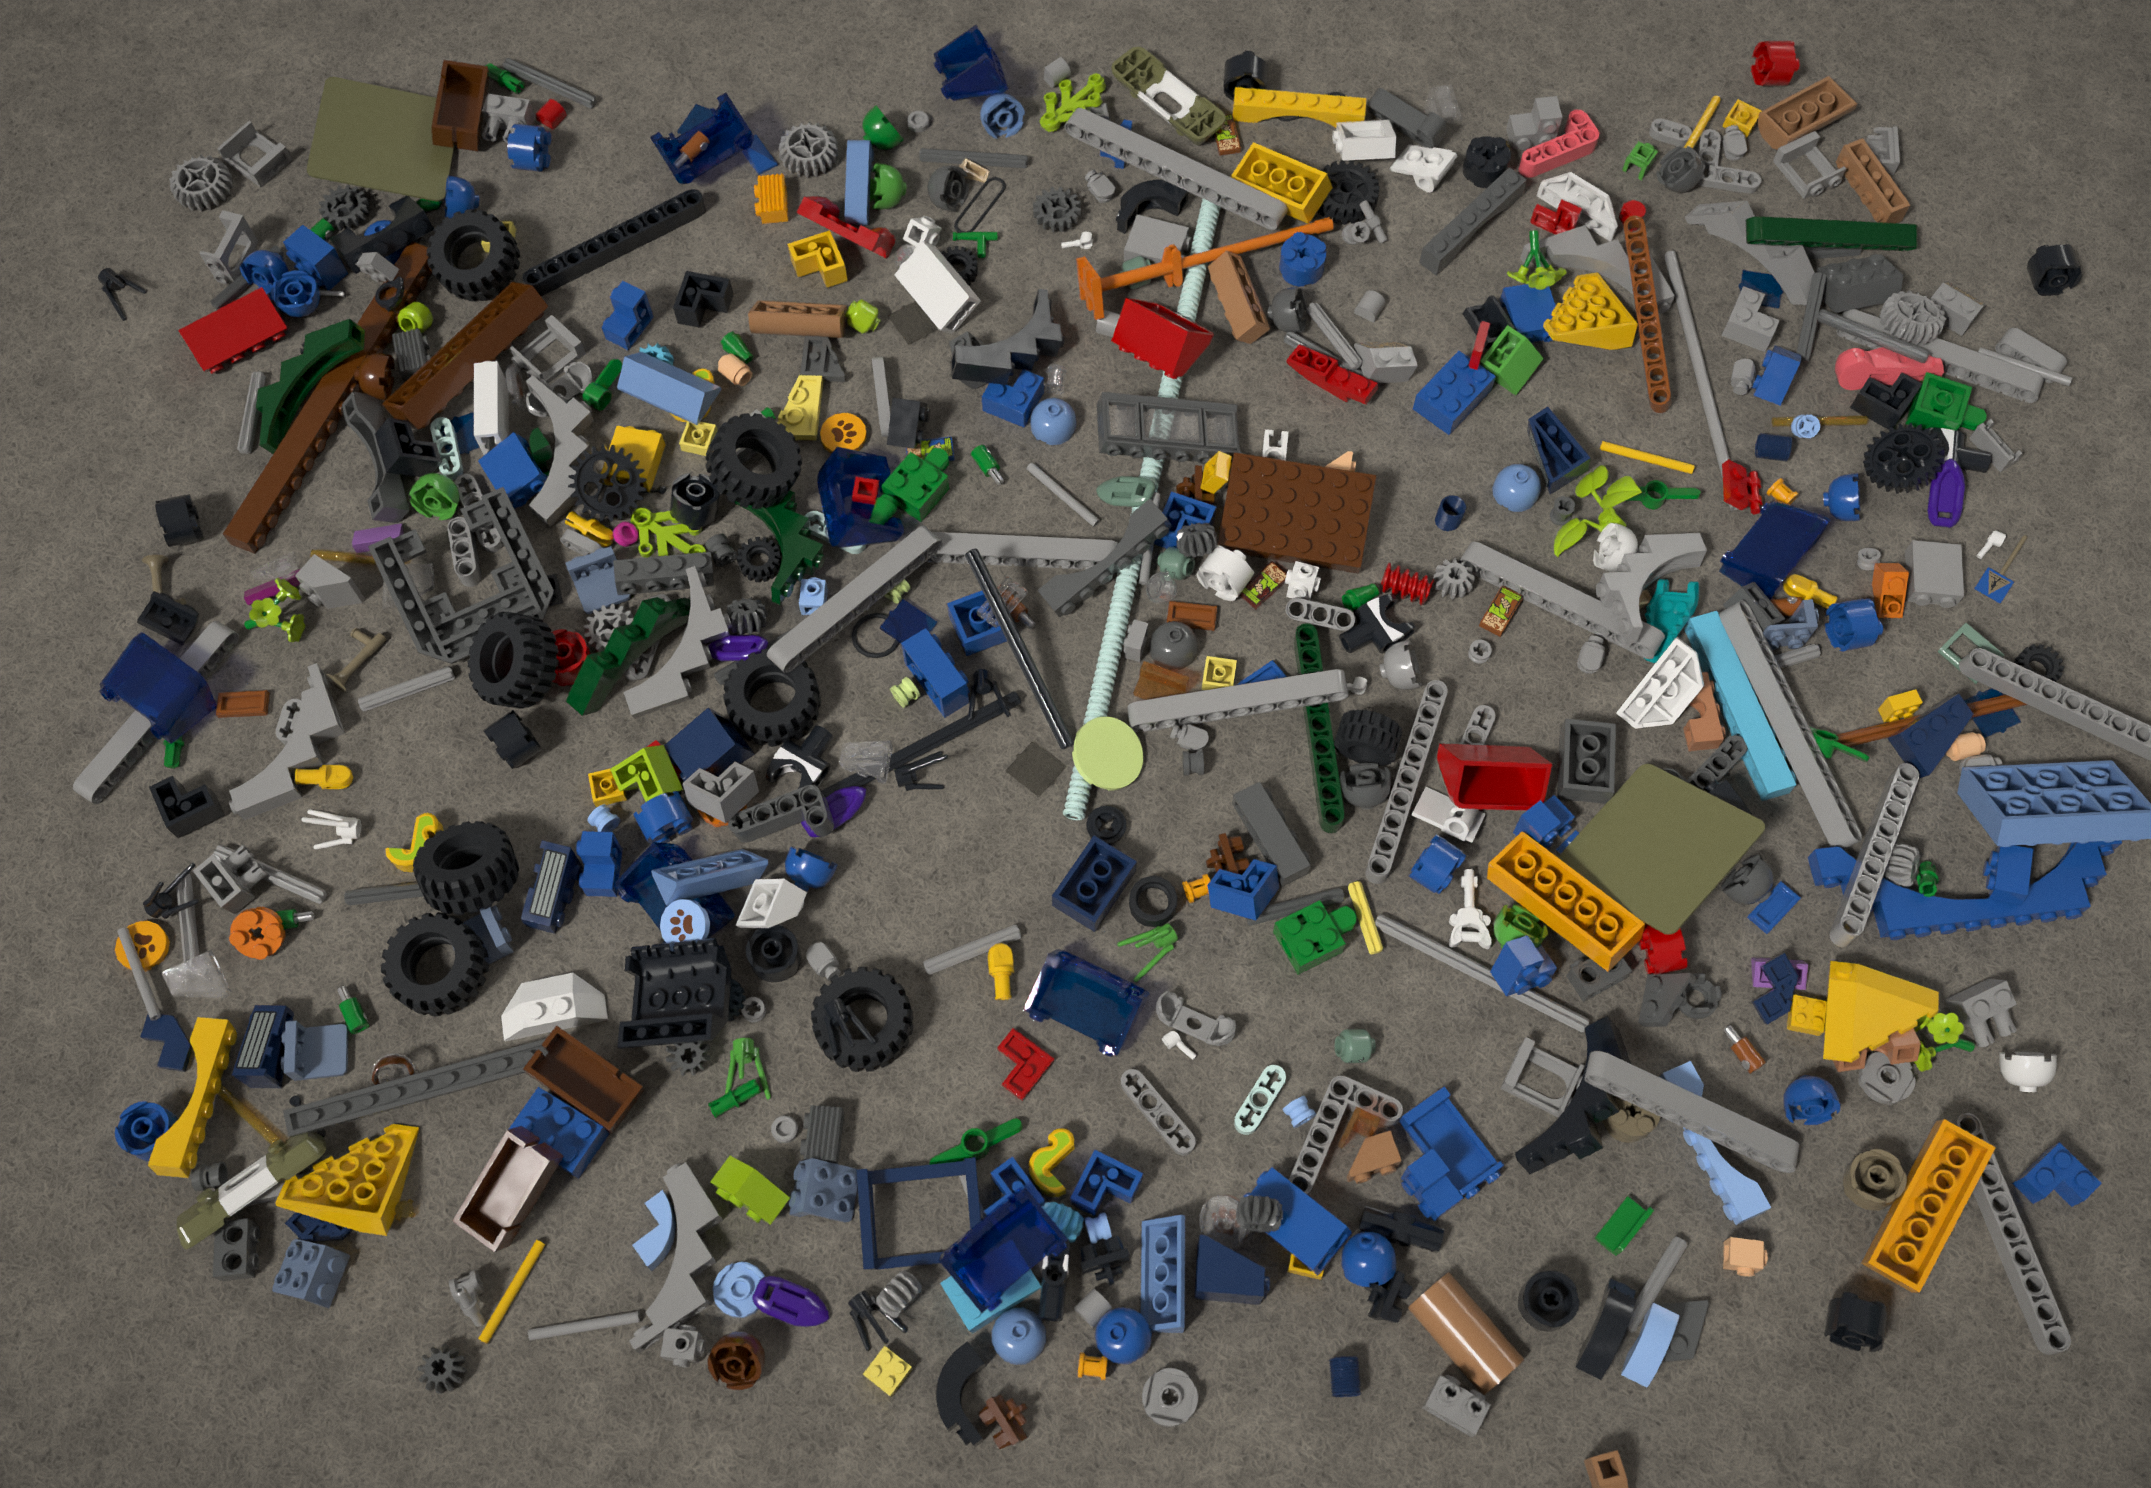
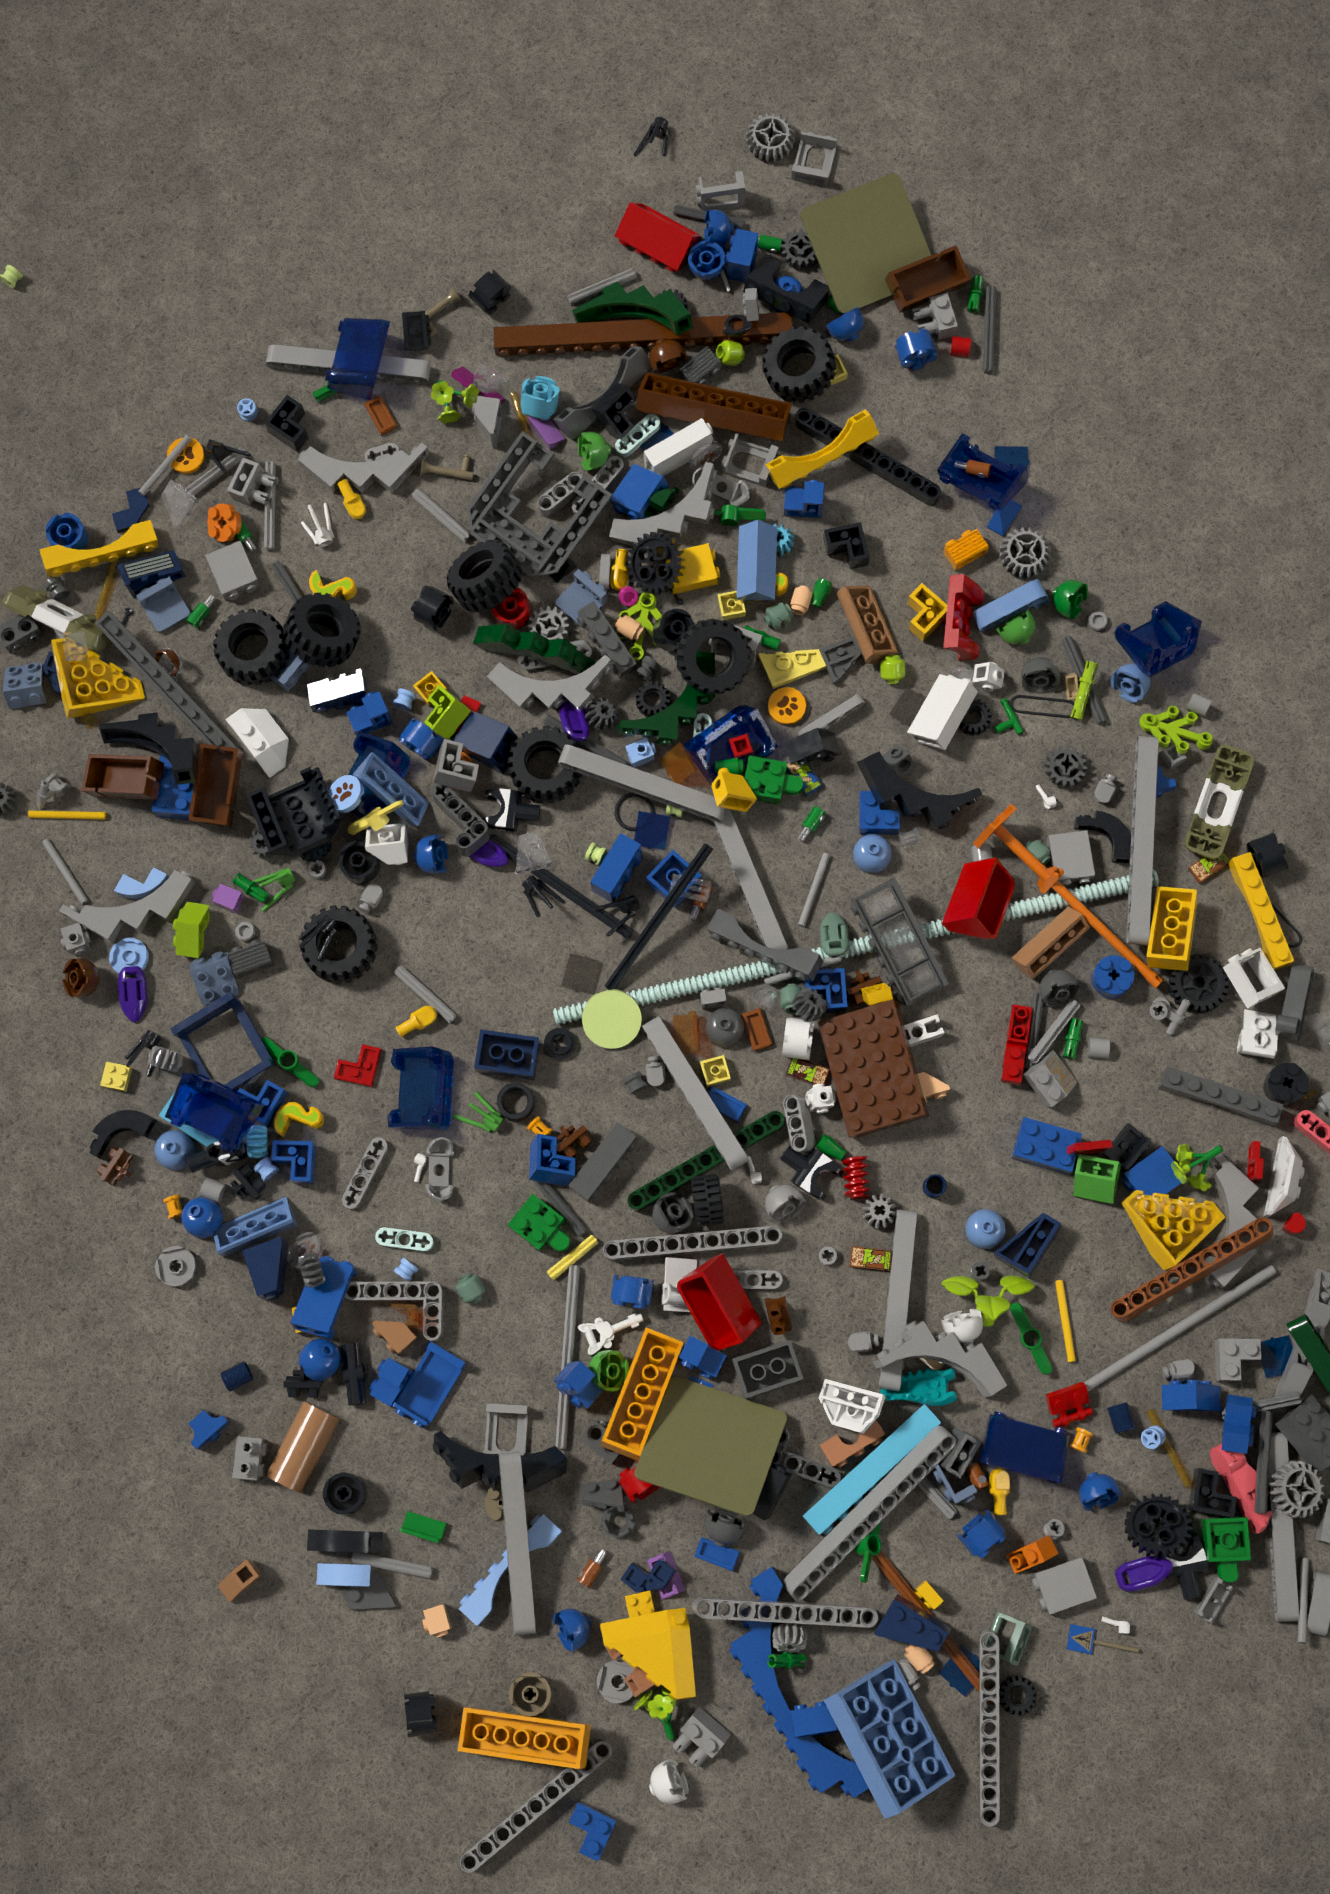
camera: 70 degrees right, 10 degrees up
none -> clear panel [63,631,88,661]
none -> black arch [99,712,198,785]
none -> blue brick [188,1410,231,1450]
none -> light grey brick [205,541,260,601]
none -> medium lavender brick [212,884,245,914]
none -> light blue wheel [237,399,258,421]
none -> light yellow piece [348,800,404,835]
none -> medium azure brick [520,376,560,420]
none -> light nougat brick [615,615,645,641]
none -> clear orange piece [660,742,697,784]
none -> yellow torso [711,768,757,812]
none -> sand green head [764,602,793,630]
none -> yellow arch [765,409,879,489]
none -> reddish brown hips [765,1296,792,1335]
none -> green pin [1063,1018,1084,1060]
none -> lime pin [1070,660,1098,720]
none -> blue brick [1222,1394,1256,1454]

